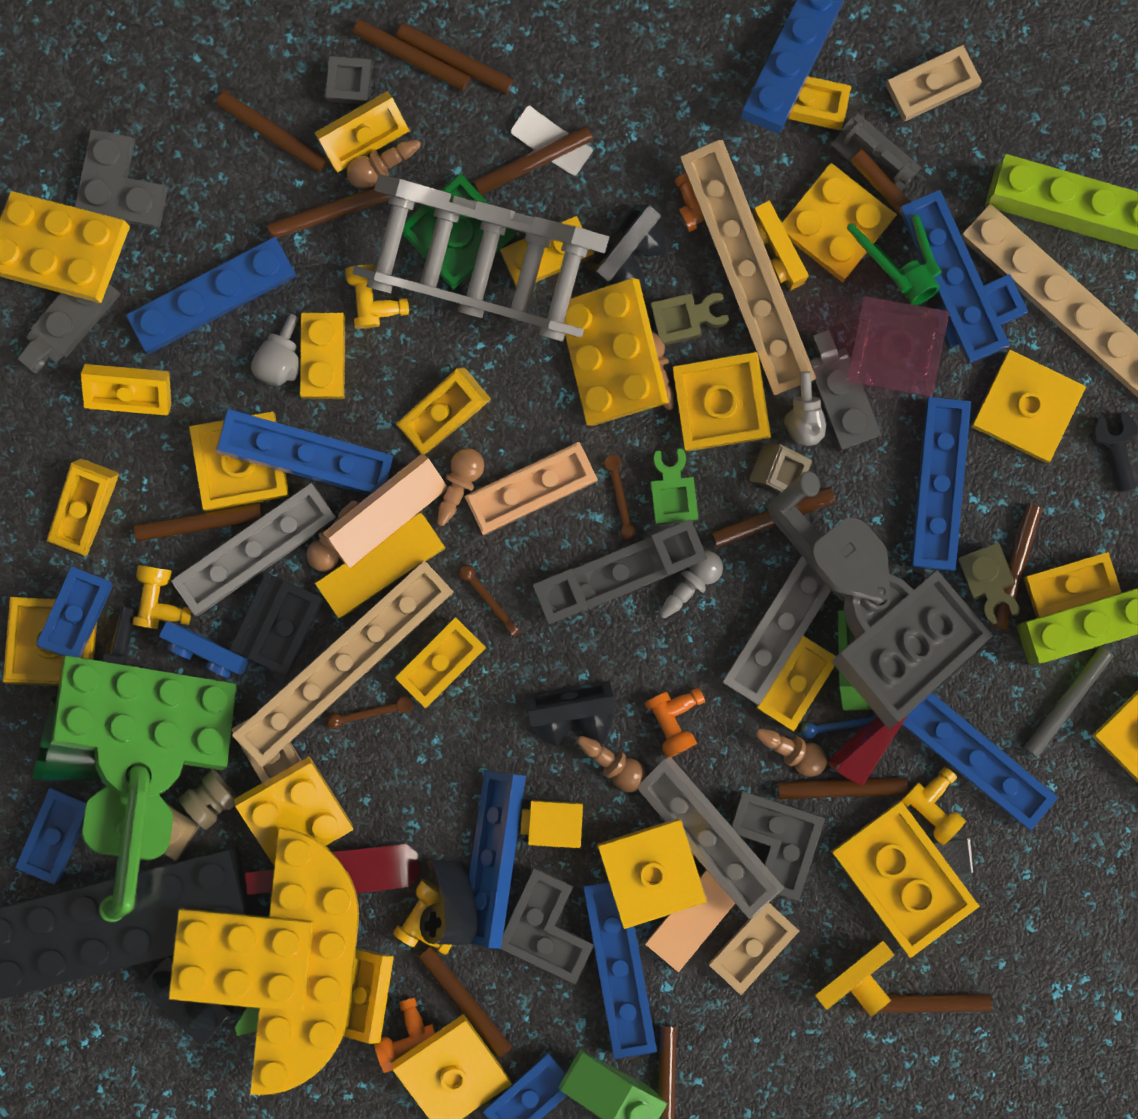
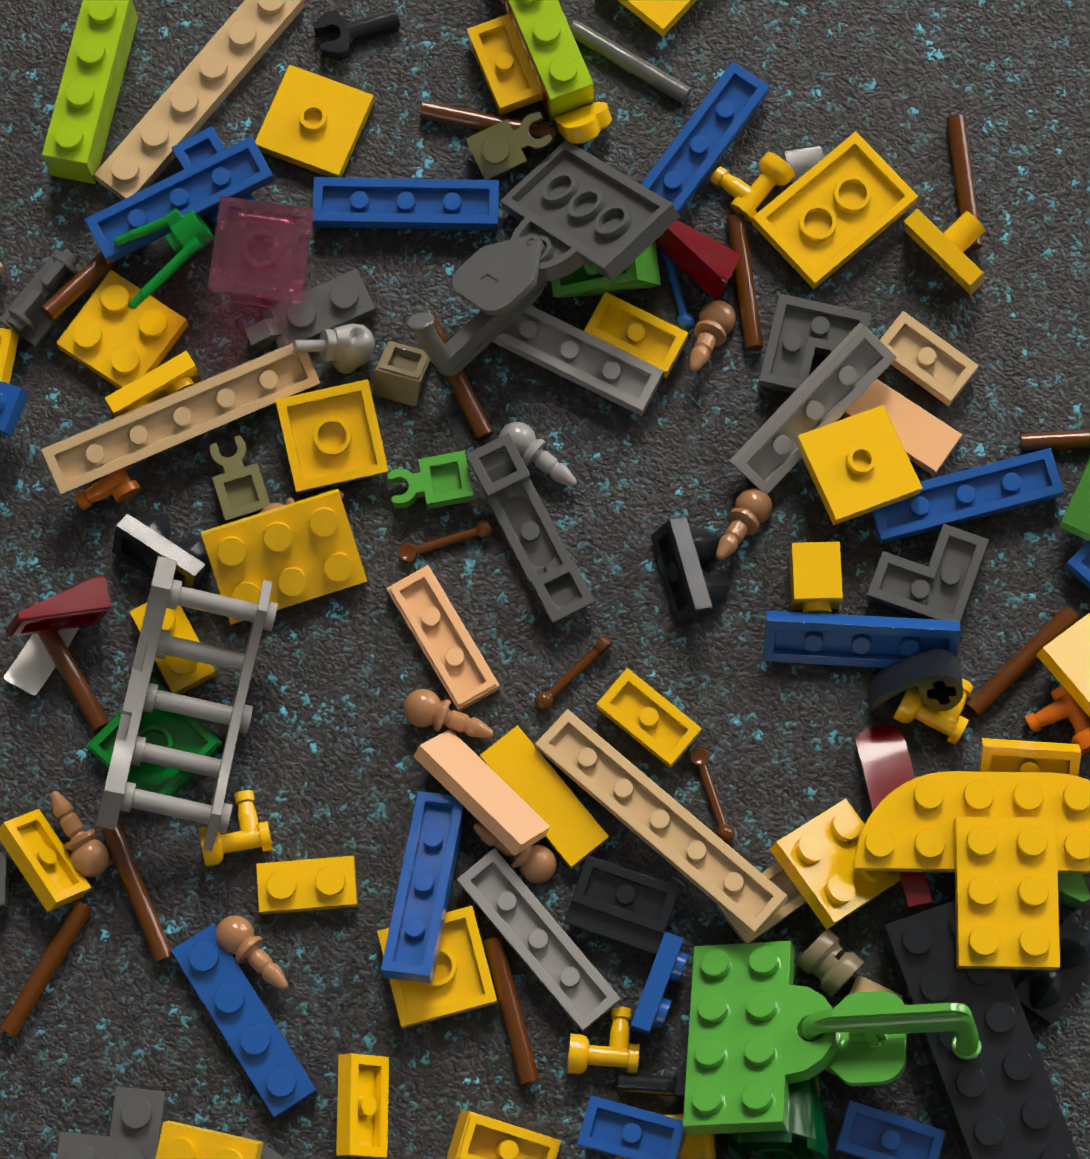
camera: 95 degrees left, 10 degrees down
light grey piece [251,314,301,387] -> none
yellow slope [396,368,491,455] -> none
orange piece [644,687,705,758] -> none
none -> dark red slope [6,575,112,637]
none -> medium nougat bar [215,915,288,990]
none -> yellow tile [553,102,612,144]

